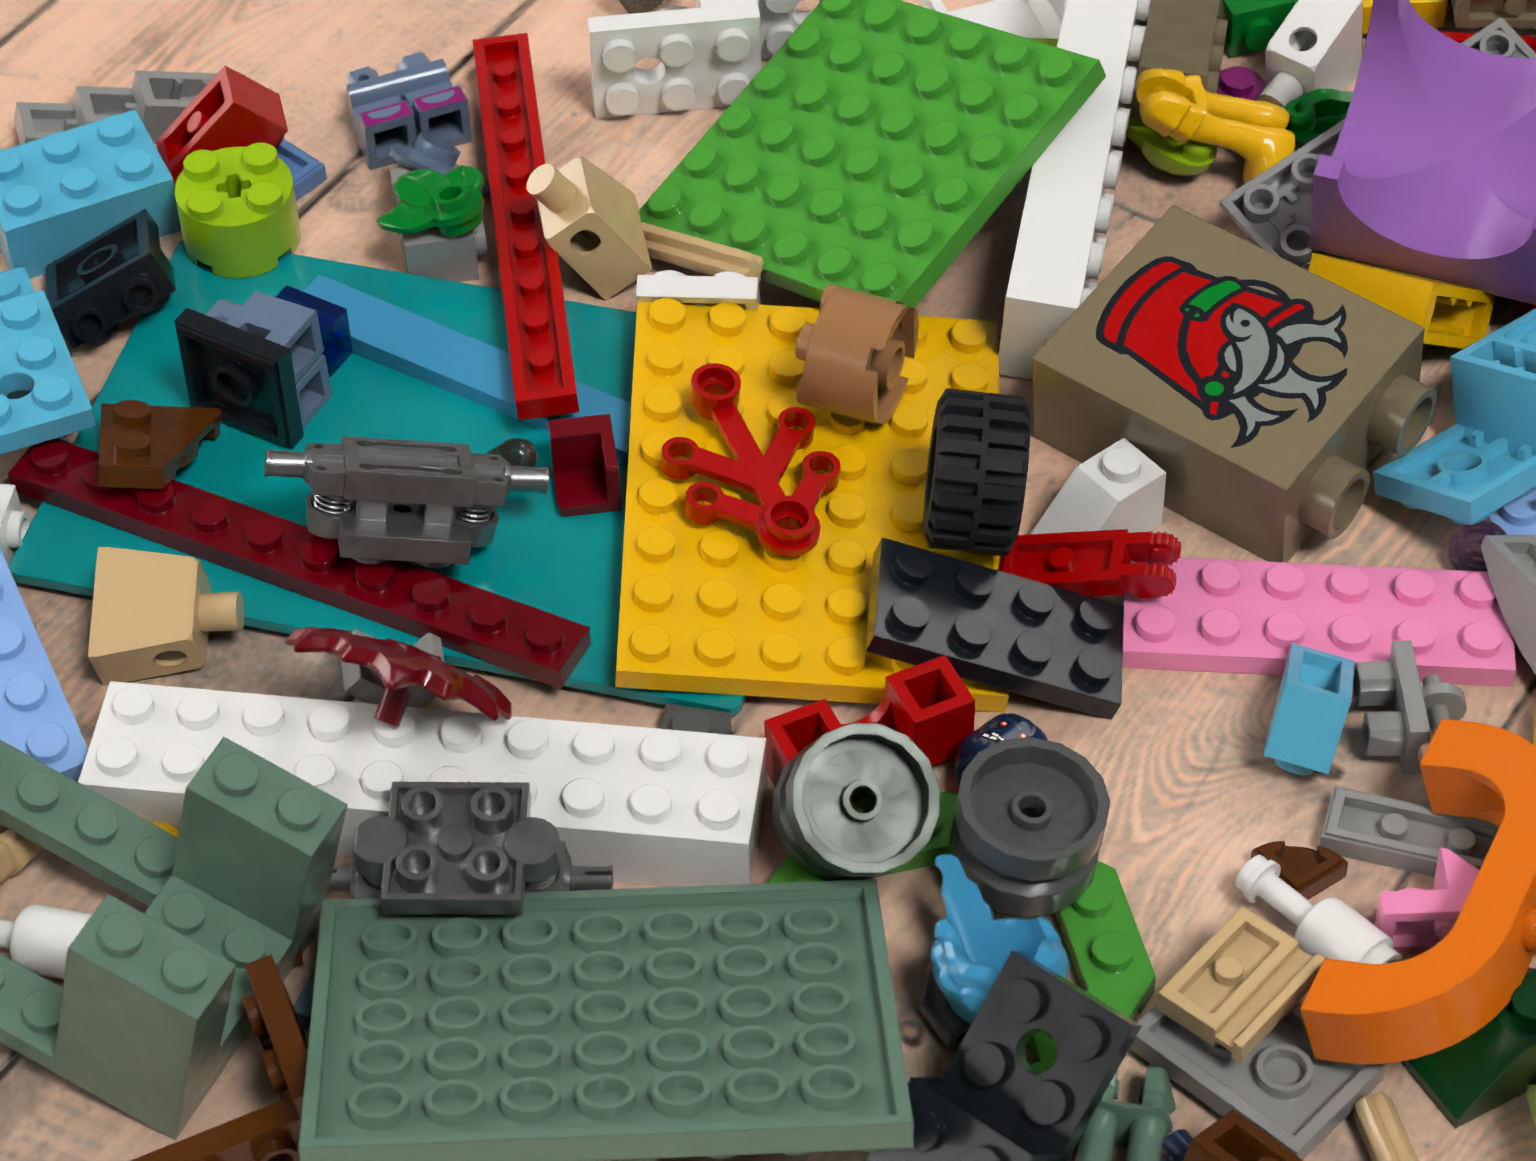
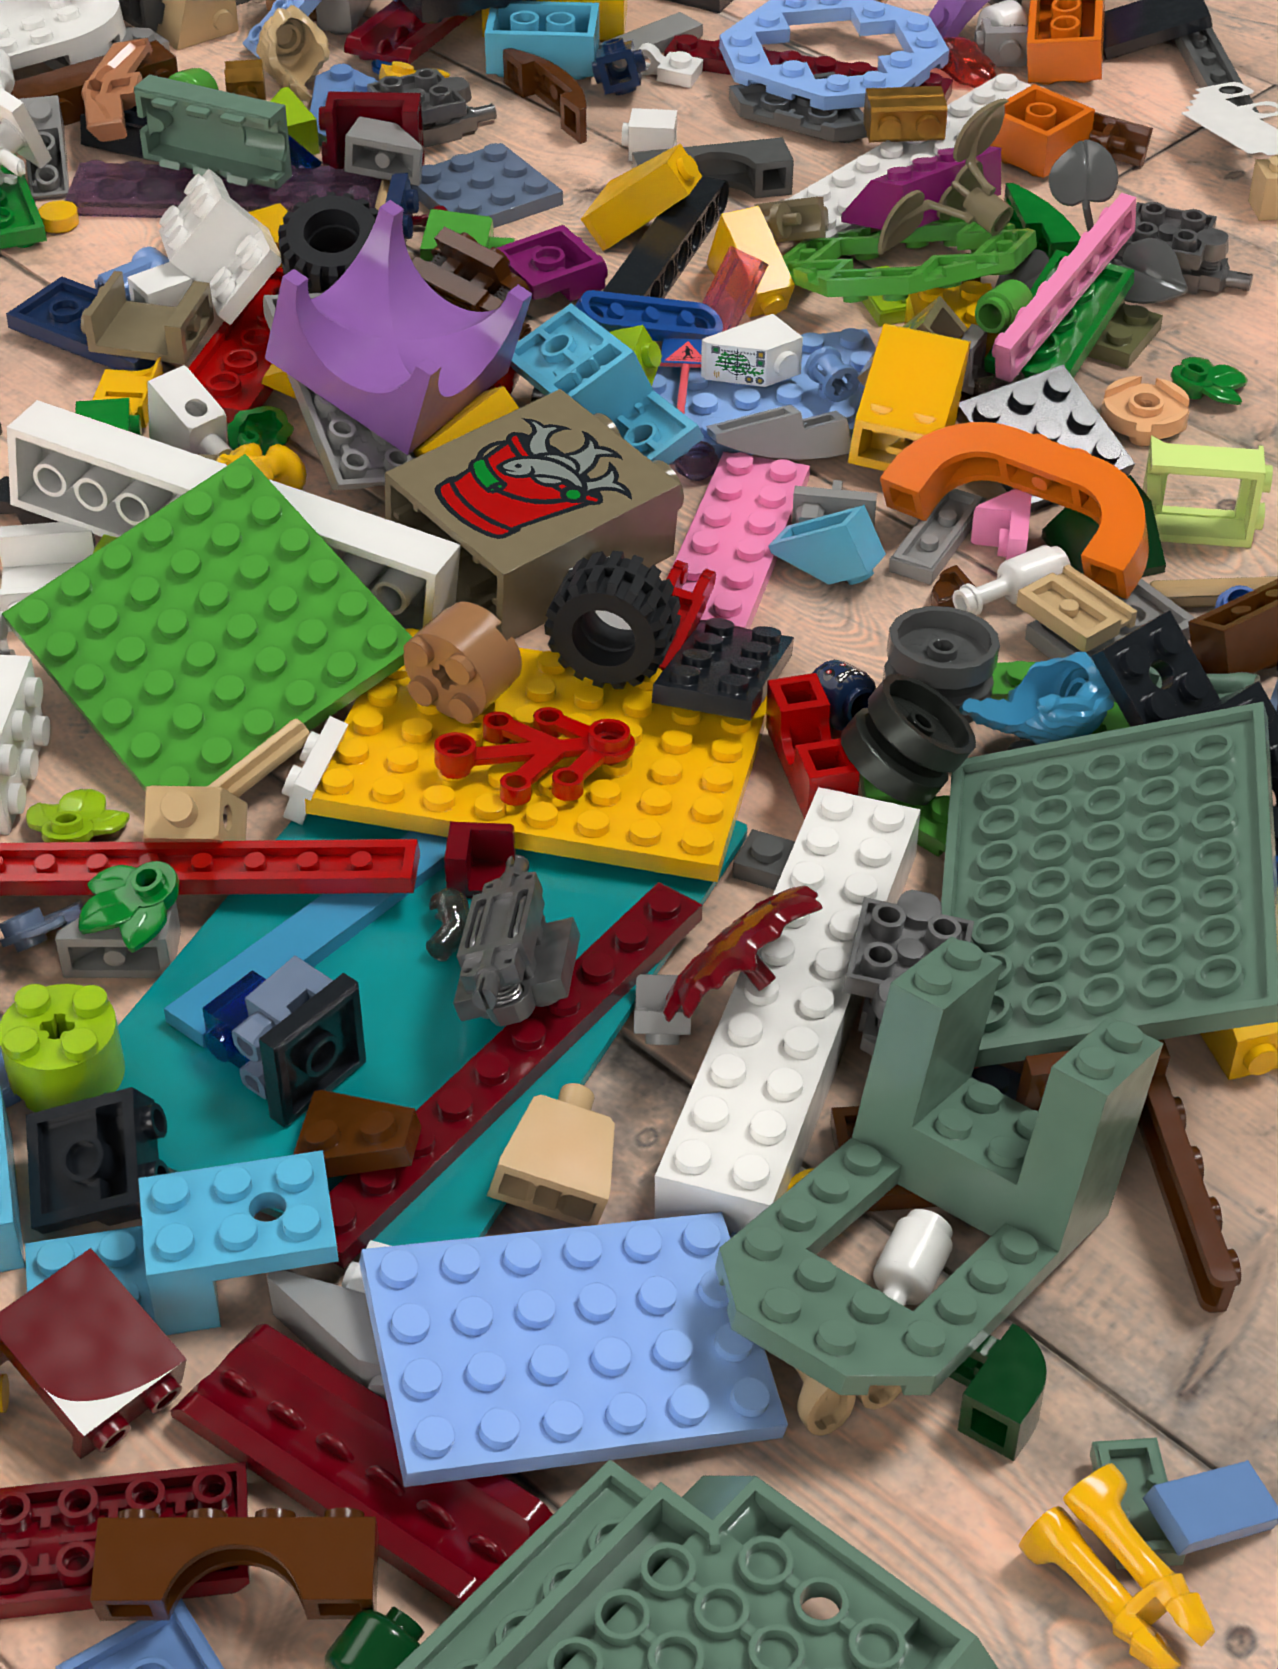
camera: 80 degrees left, 5 degrees down
none -> lime plate [26,789,130,842]

